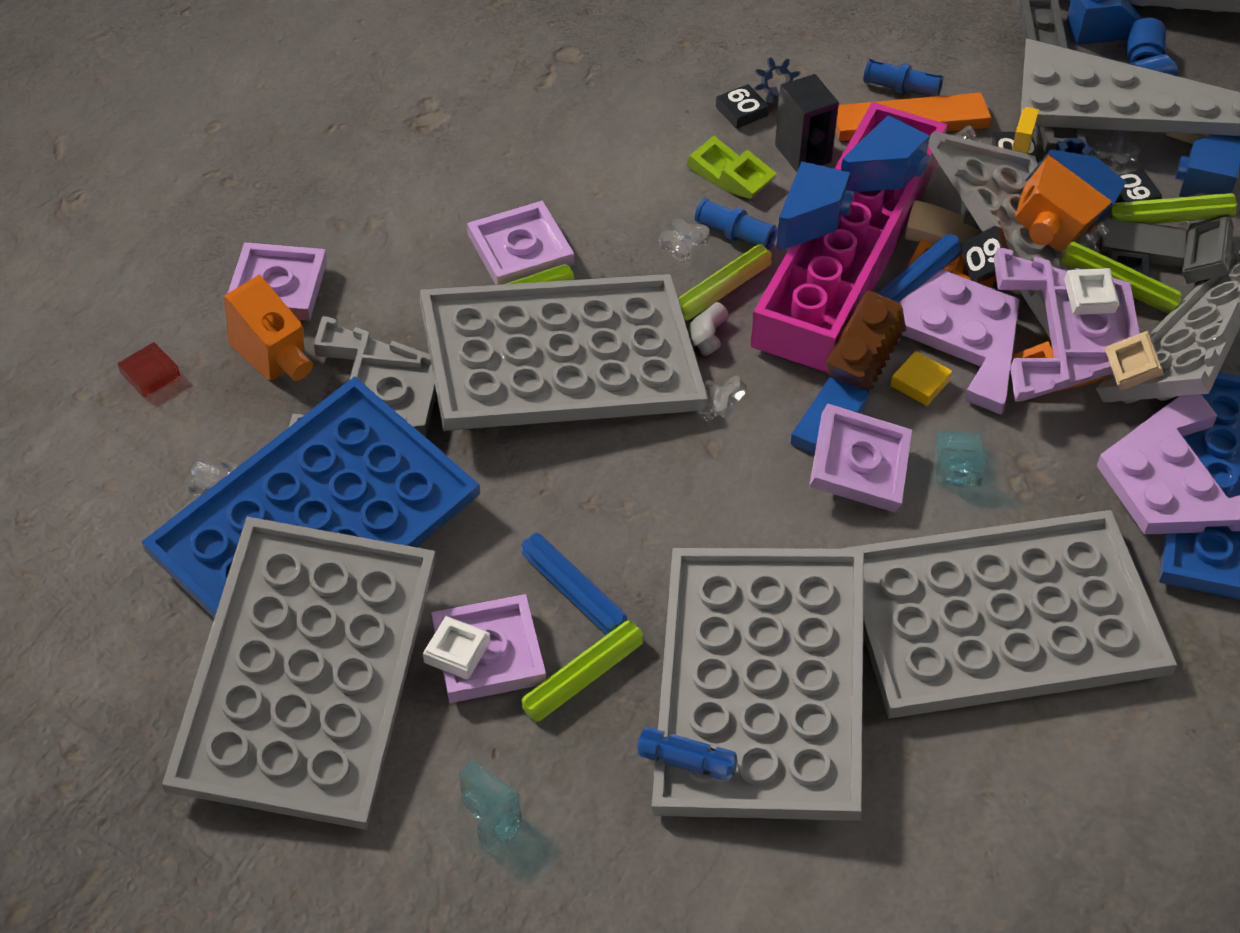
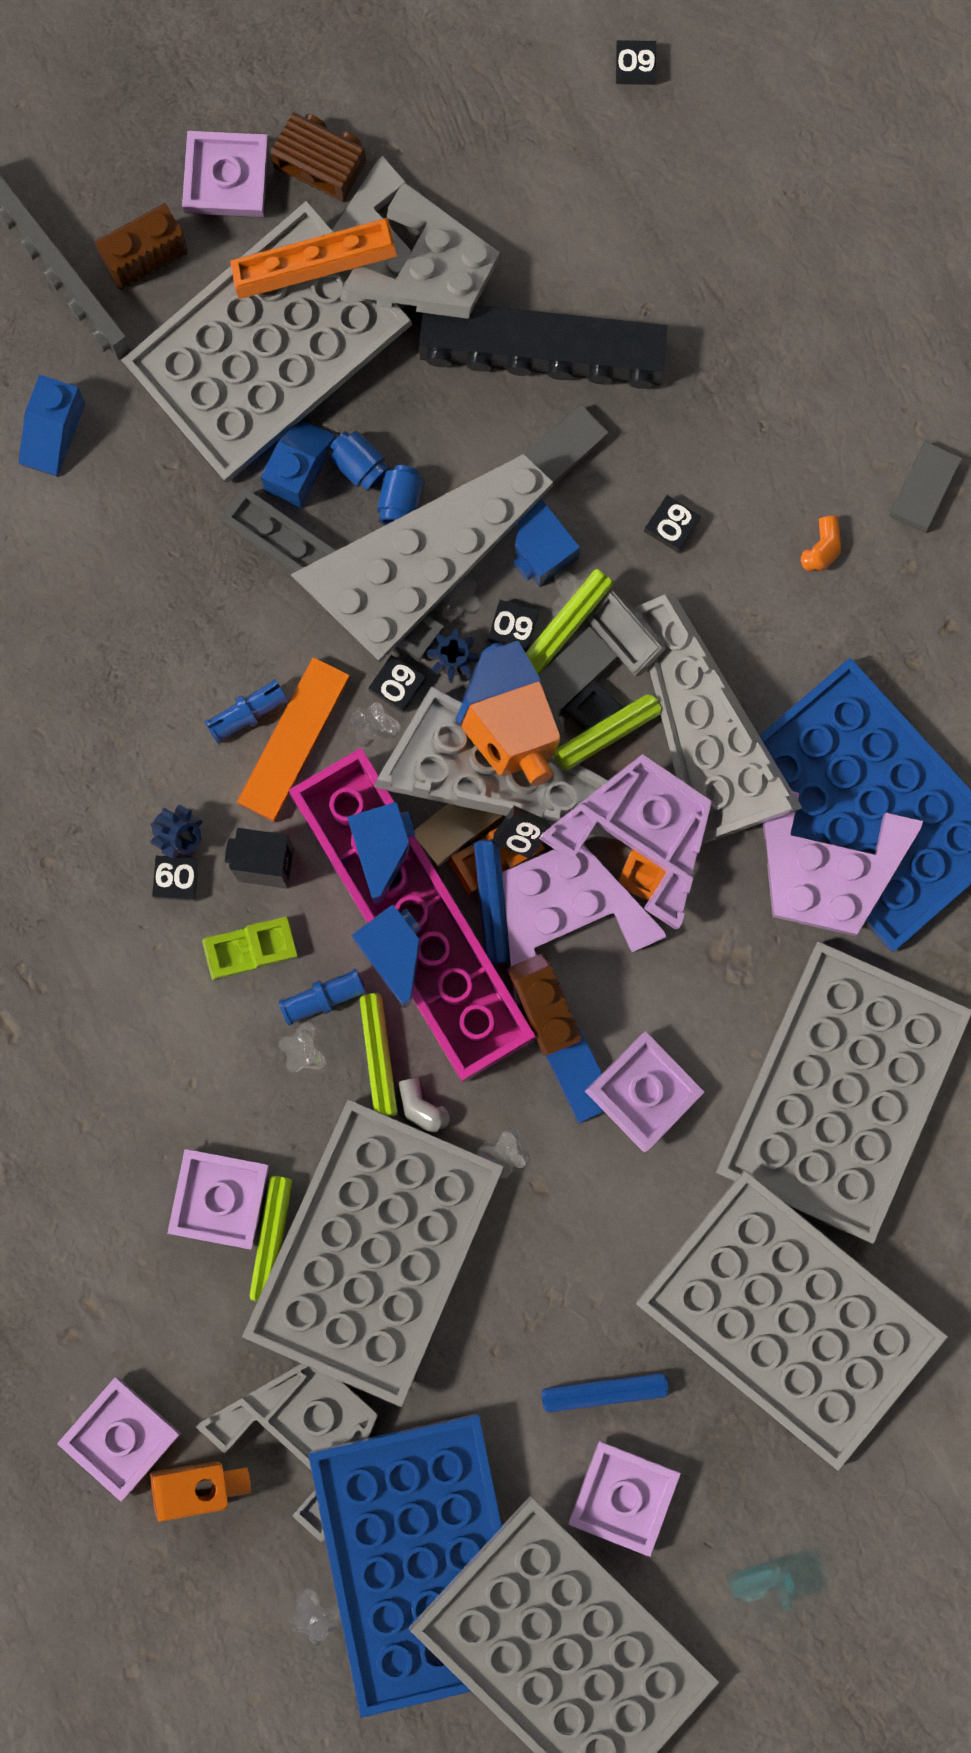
camera: 55 degrees left, 30 degrees up
clear red tile [117,342,181,397] -> none
white tile [423,616,490,680] -> none
lime axle [521,621,643,722] -> none
blue axle [637,727,738,781] -> none
yellow tile [890,351,952,406] -> none
clear light blue bracket [935,430,987,487] -> none
yellow tile [1012,107,1039,154] -> none
white tile [1064,268,1120,315] -> none
tan tile [1104,331,1165,391] -> none

